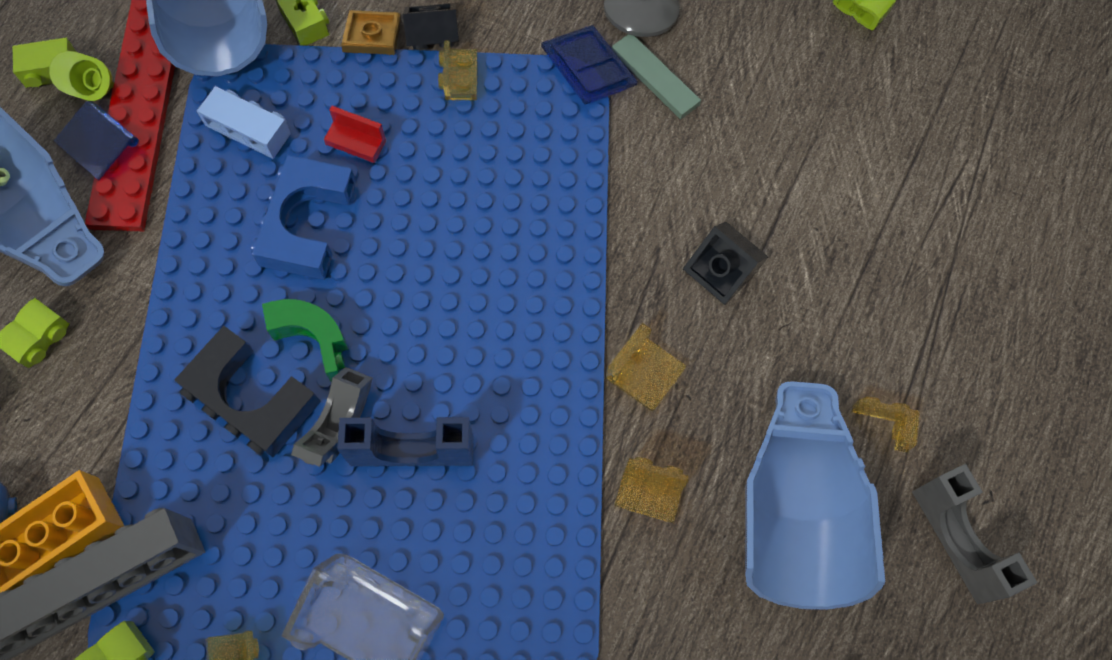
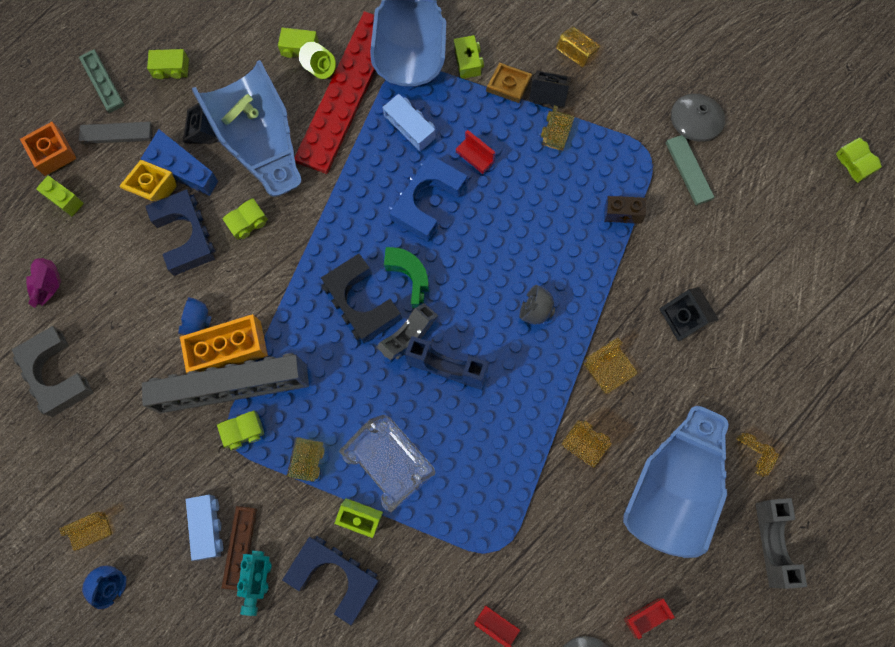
camera: 30 degrees right, 5 degrees up
clear blue piece [53,101,139,180] -> none
clear blue piece [541,25,638,105] -> none
none -> dark grey cylinder [519,285,555,324]
none -> dark brown brick [604,196,646,224]

